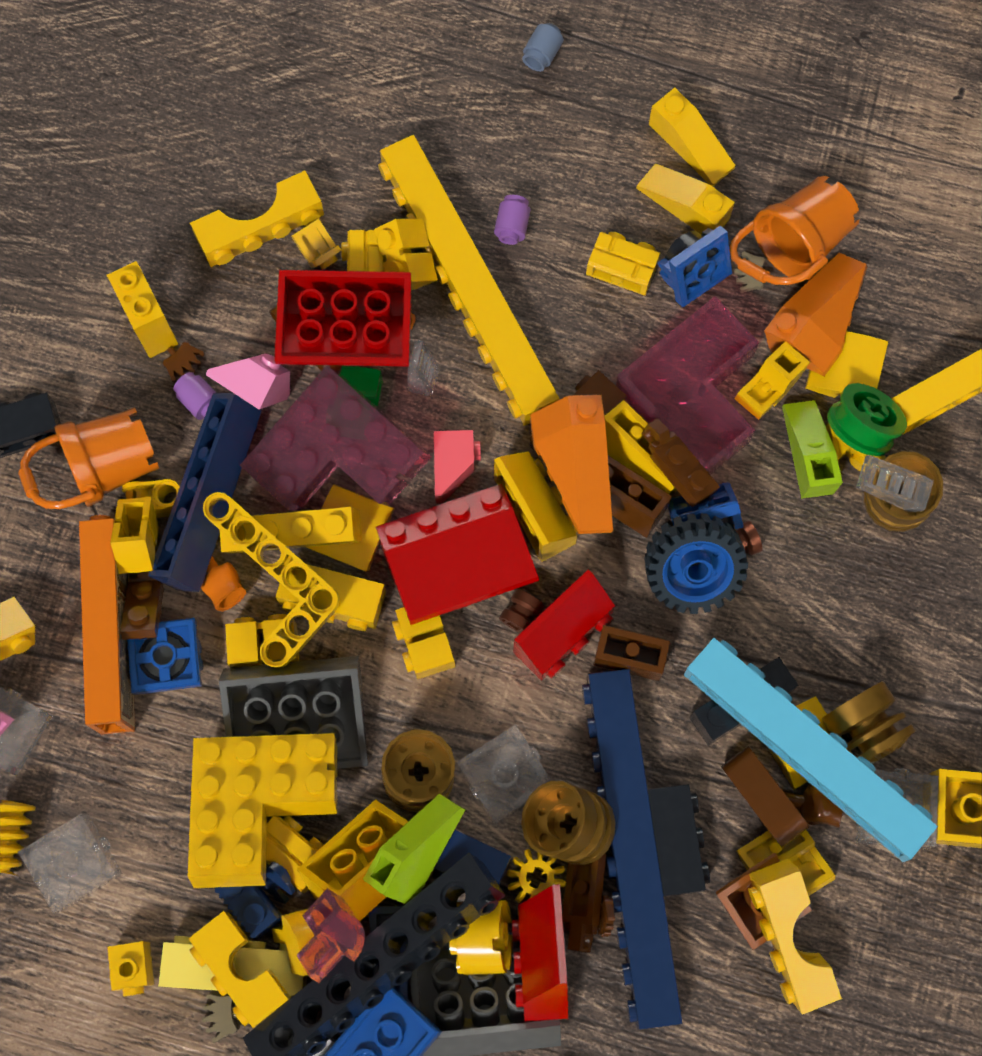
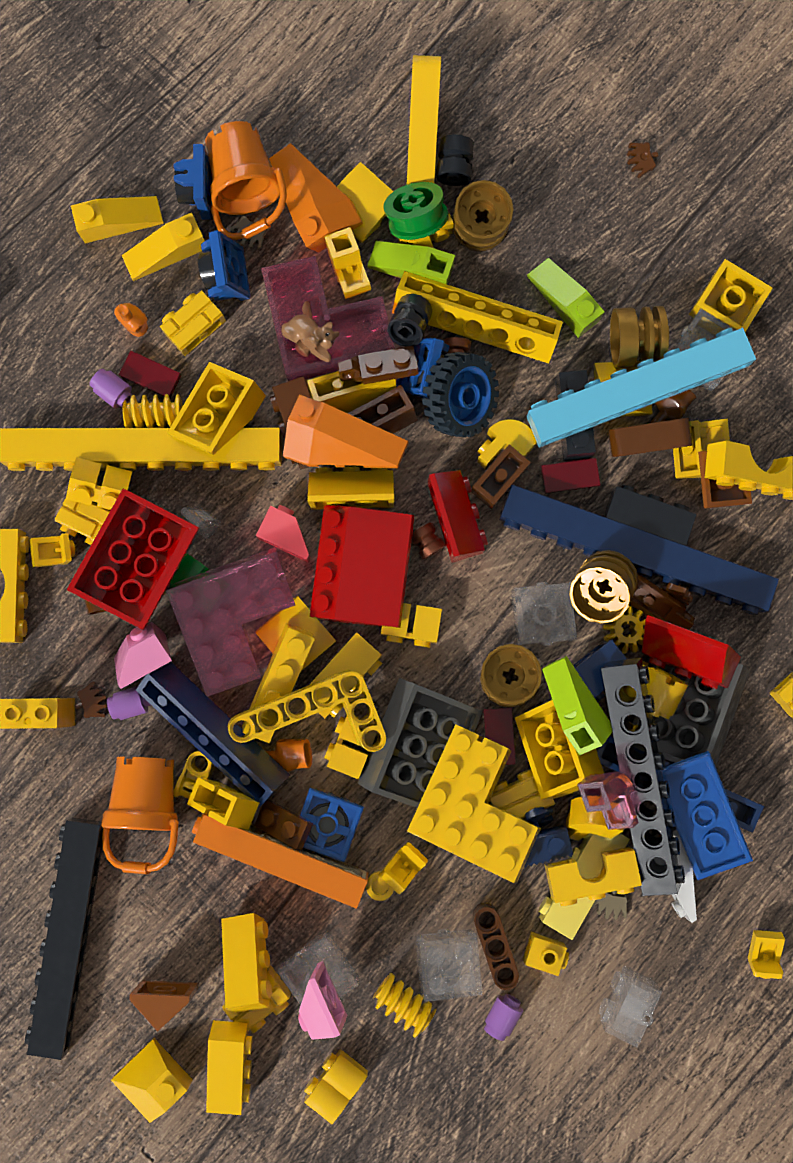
camera: 65 degrees left, 10 degrees up
clear slope [856,455,933,512] -> none
none -> orange piece [114,303,148,337]
none -> dark red tile [119,350,182,398]
none -> yellow piece [123,394,183,428]
none -> yellow slope [167,362,266,455]
none -> blue piece [174,144,213,220]
none -> medium nougat animal [281,301,340,362]
none -> yellow tile [366,871,394,901]
none -> yellow bracket [378,842,428,894]
none -> black wheel [387,294,432,347]
none -> yellow brick [392,271,563,364]
none -> black wheel [437,134,474,186]
none -> reddish brown beam [472,902,519,990]
none -> yellow brick [477,420,537,469]
none -> dark red tile [483,708,515,765]
none -> medium lavender brick [484,994,523,1041]
none -> lime slope [527,258,604,338]
none -> dark red tile [540,458,600,494]

